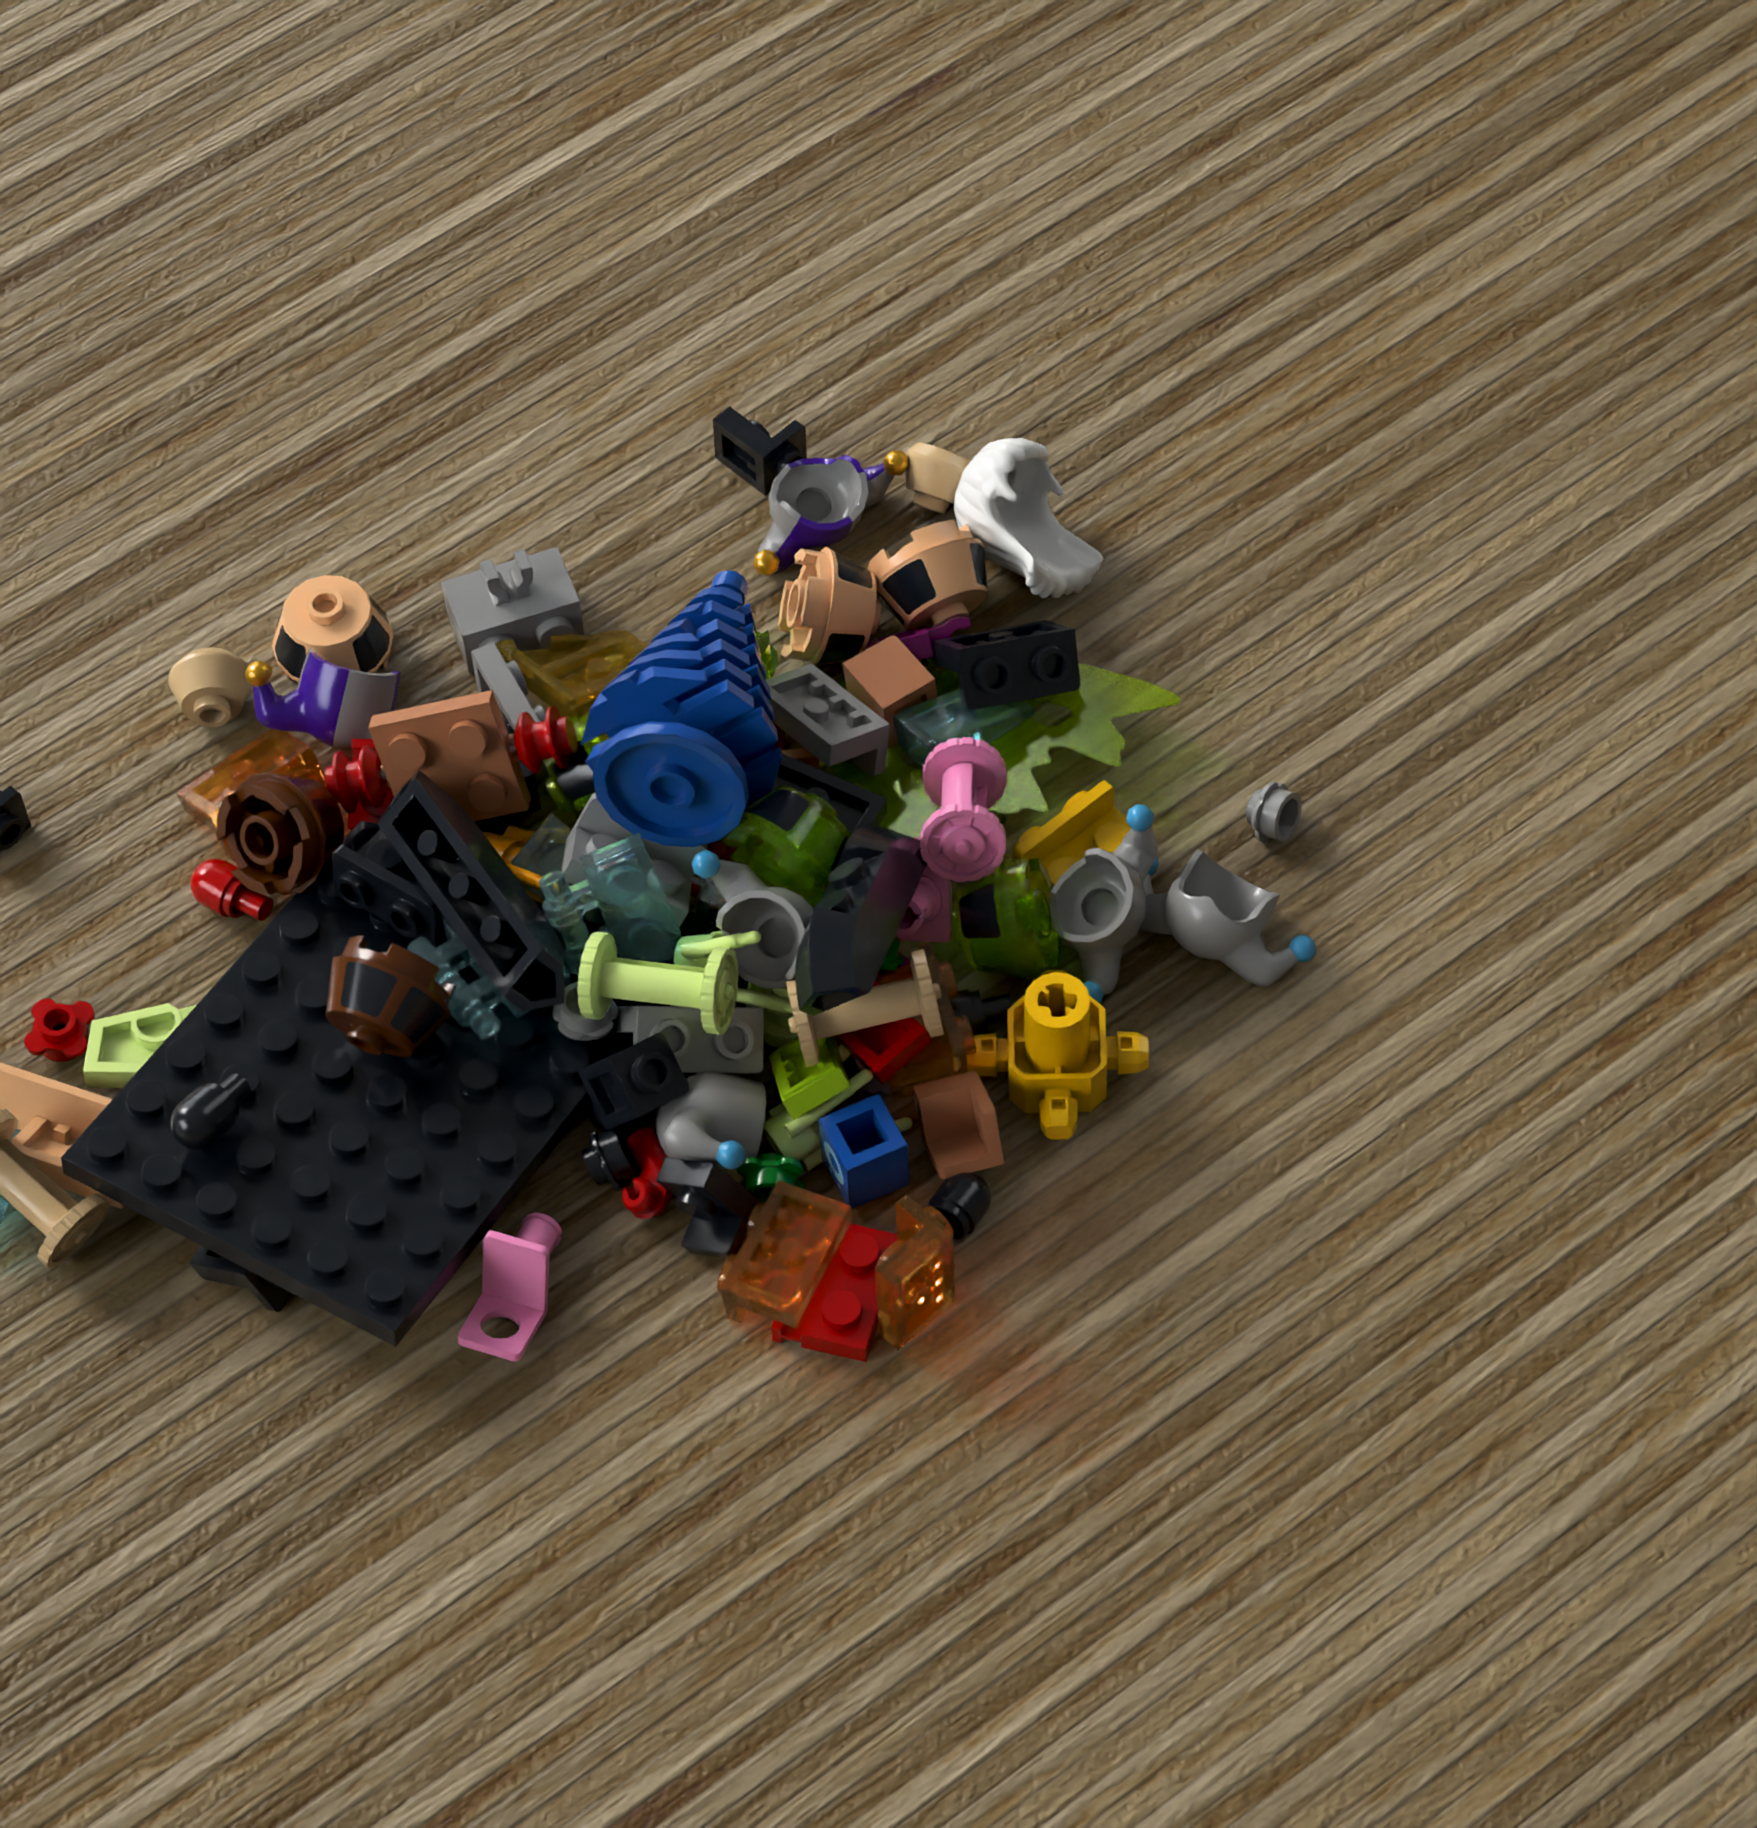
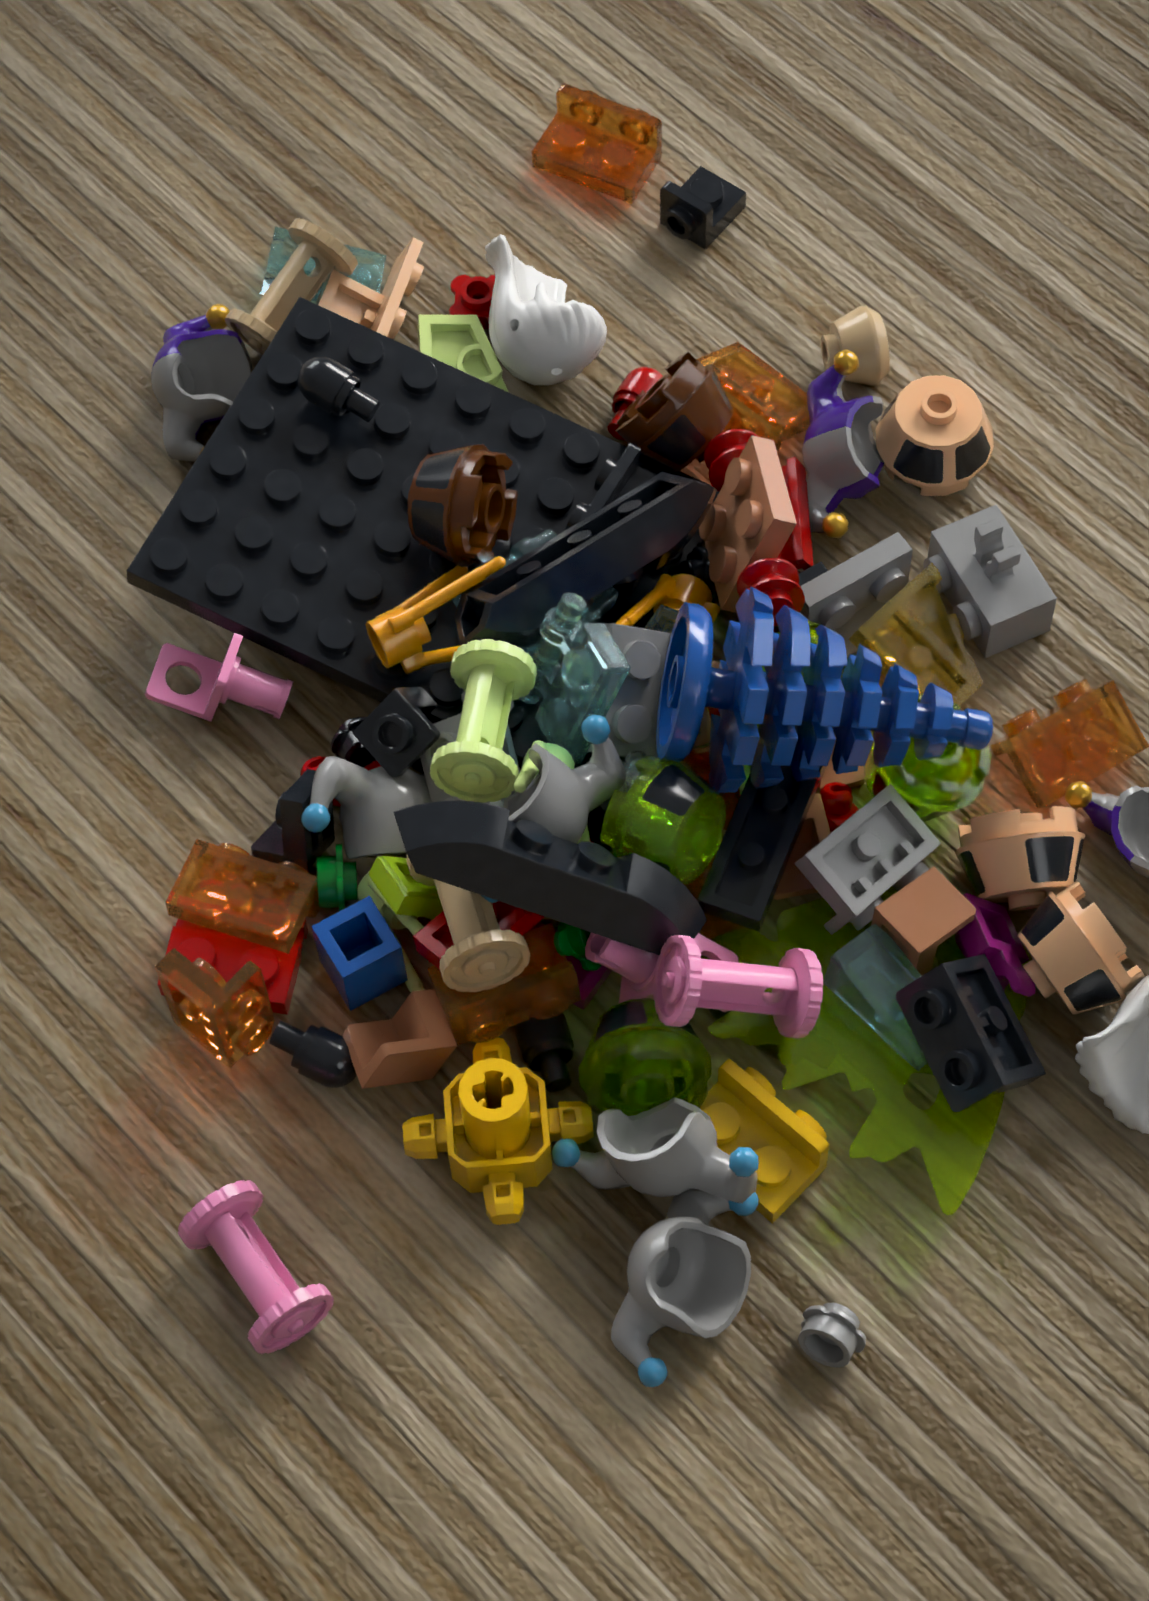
camera: 85 degrees right, 5 degrees up
none -> light grey piece [151,304,253,462]
none -> bright pink hose [178,1180,334,1354]
none -> light orange plant [366,556,506,674]
none -> white piece [485,234,607,385]
none -> clear orange bracket [989,678,1149,809]

